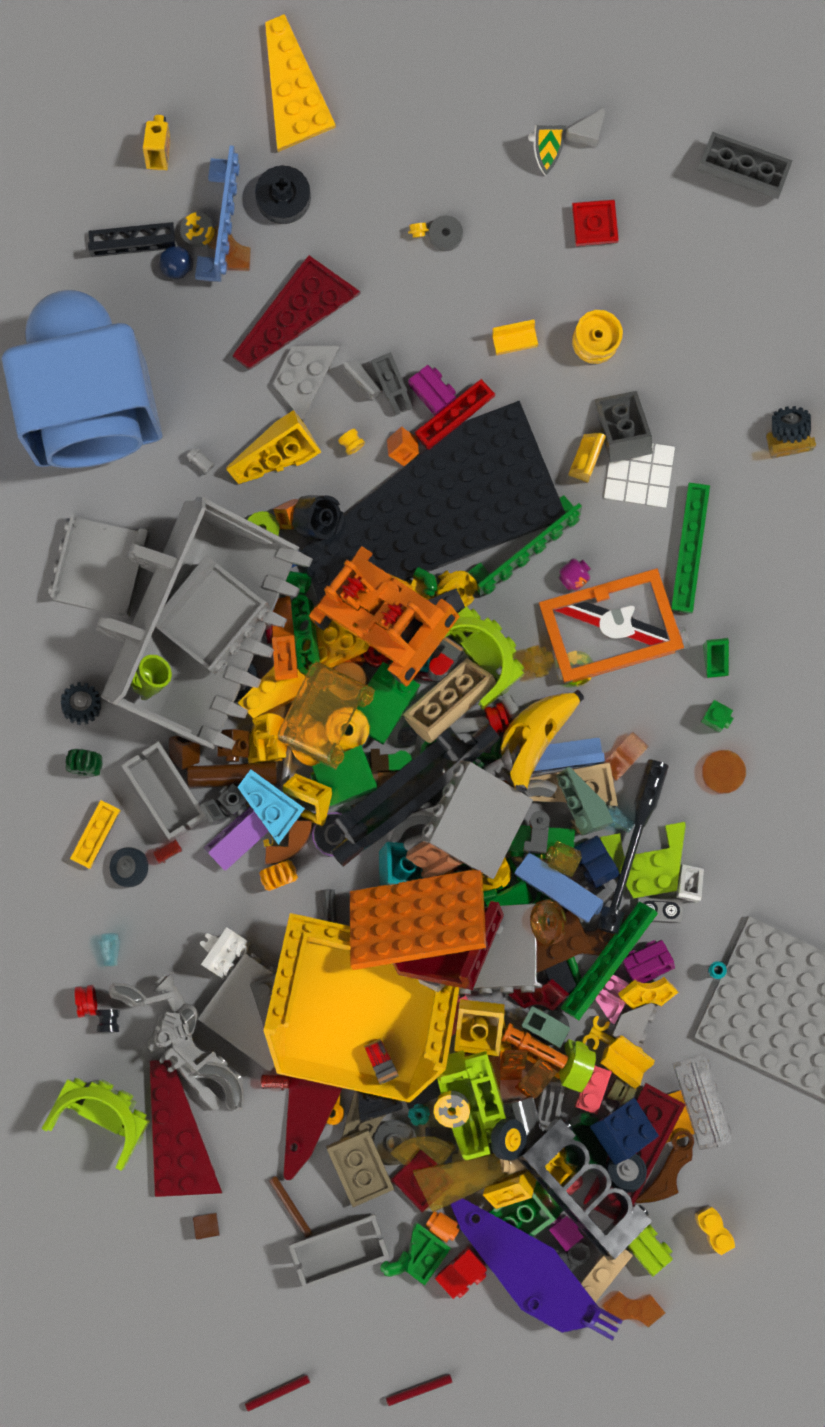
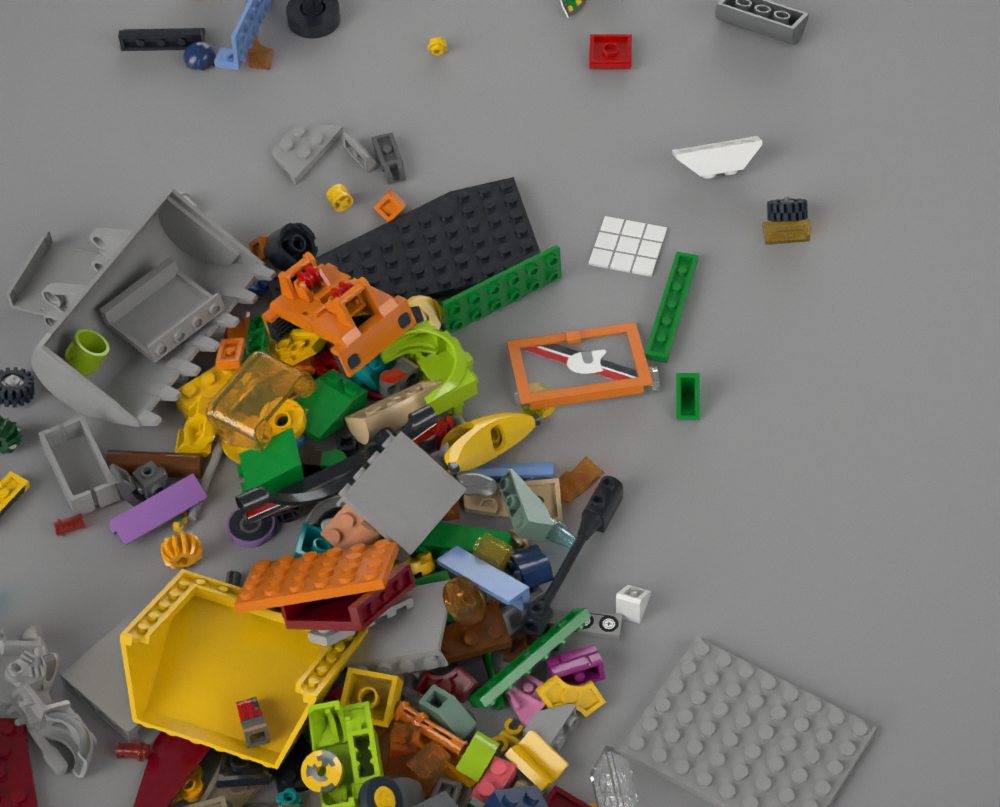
camera: 10 degrees right, 30 degrees down
medium blue piece [2,290,163,468] -> none
black wheel [109,847,148,887] -> none
reddish brown panel [169,735,200,769] -> none
piece [180,212,215,247] -> none
white plate [200,927,251,980] -> none
reddish brown brick [217,729,250,762] -> none
yellow wedge [226,410,321,484] -> none
dark red wing [232,255,361,370] -> none
medium azure wing [238,769,305,845] -> none
dark orange brick [265,821,313,865] -> none
yellow tile [283,773,332,826] -> none
green cone [286,571,312,594] -> none
magenta brick [408,365,456,416] -> none
red brick [415,379,495,450] -> none
dark grey piece [429,215,463,251] -> none
yellow panel [492,319,538,356] -> none
clear yellow brick [521,645,554,678] -> none
dark grey leg [523,811,549,855] -> none
magenta head [558,558,591,591] -> none
yellow tile [568,433,606,483] -> none
yellow wheel [572,310,623,364] -> none
dark grey slope [595,391,653,463] -> none
lime wing [600,822,686,899] -> none
green brick [701,700,734,733] -> none
clear orange tile [702,750,746,794] -> none
teal pin [708,961,727,979] -> none
none -> white wedge [672,136,762,178]

